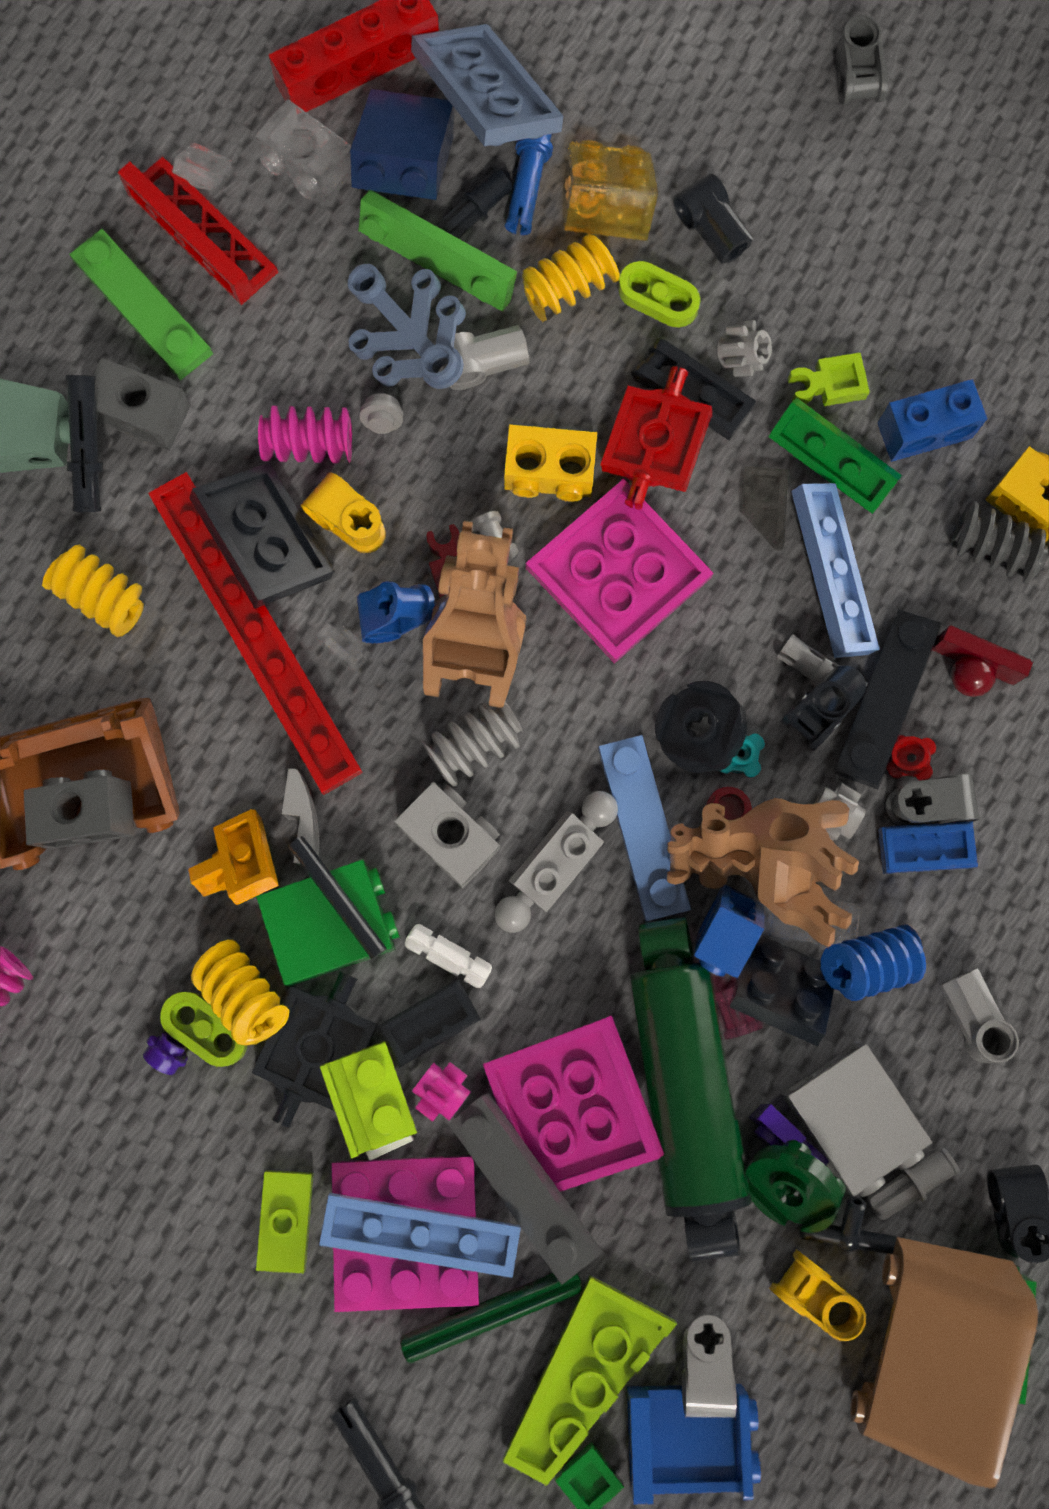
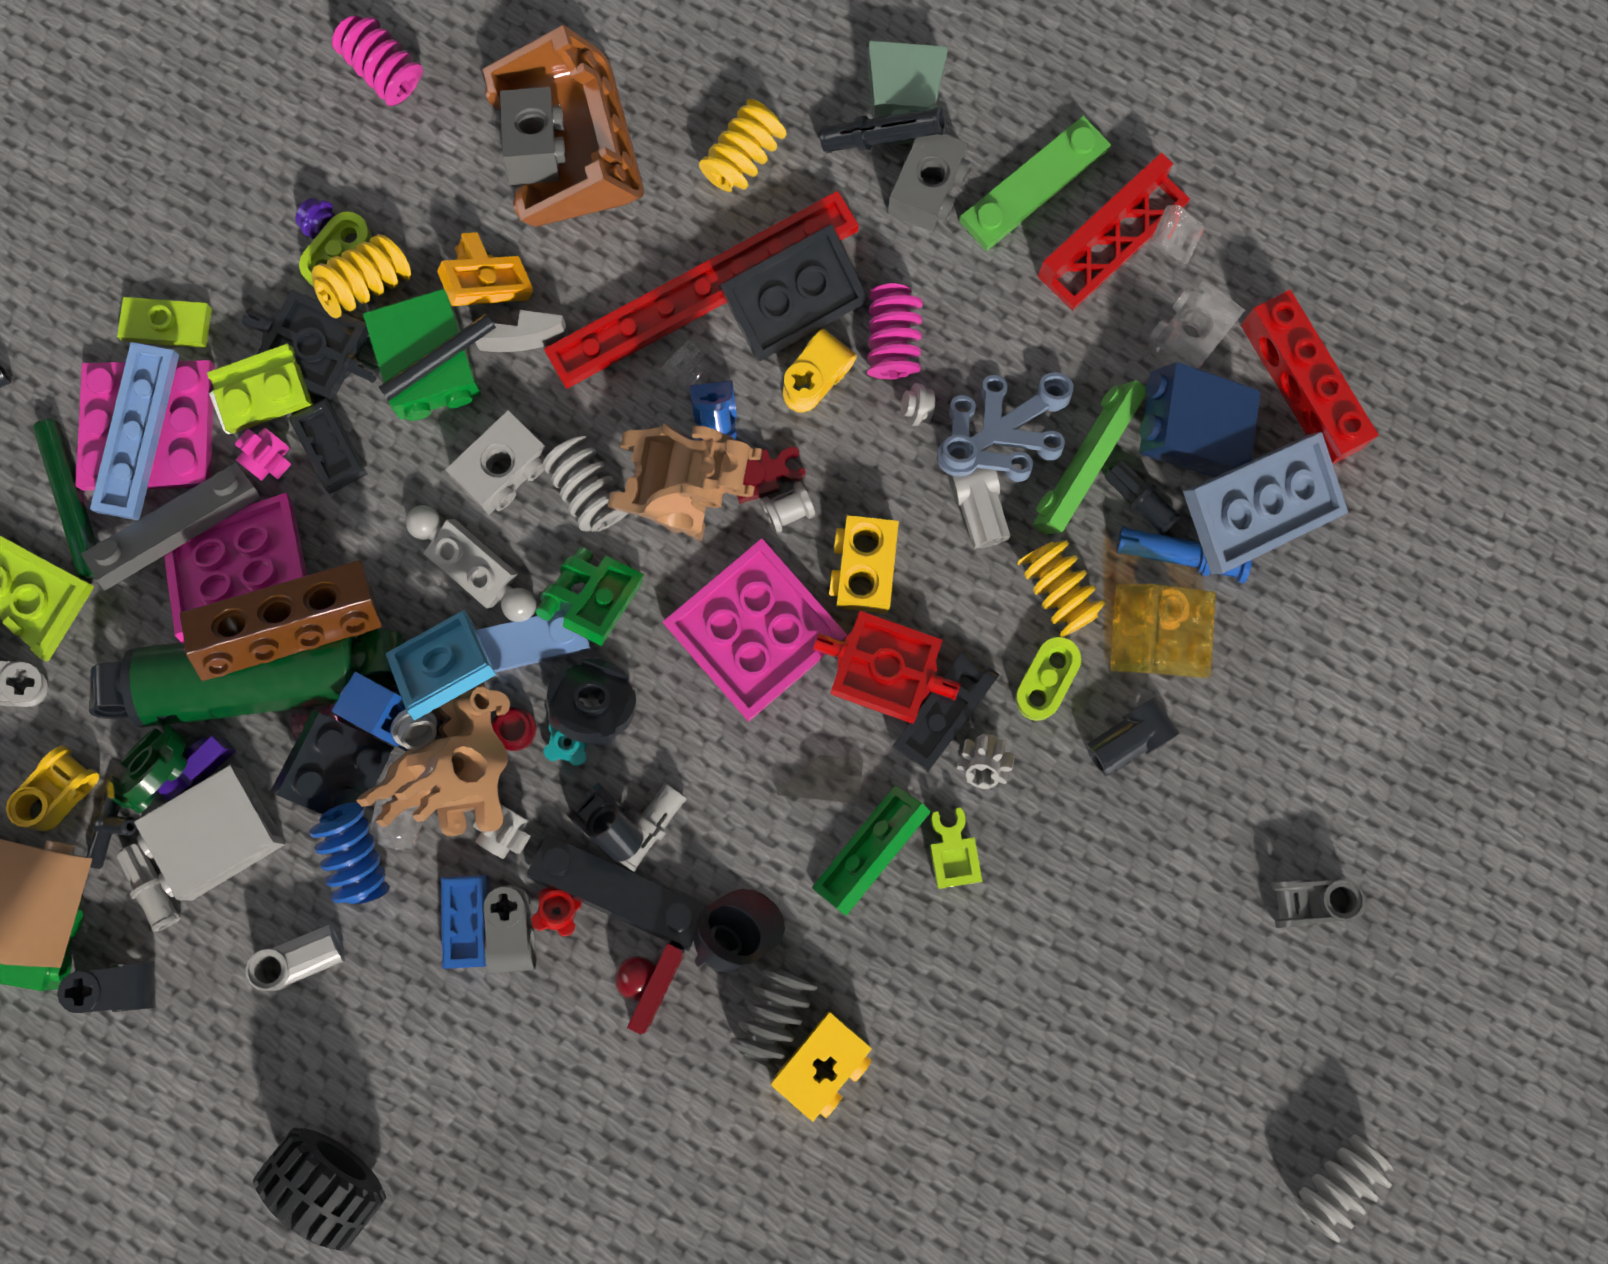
camera: 90 degrees right, 0 degrees up
white axle [405,924,492,988] -> none
medium blue plate [791,483,880,658] -> none
blue brick [877,379,988,462] -> none
none -> reddish brown brick [180,560,382,681]
none -> dark azure plate [386,610,496,720]
none -> light grey plate [390,709,437,750]
none -> green plate [536,547,644,646]
none -> black piece [694,889,785,973]

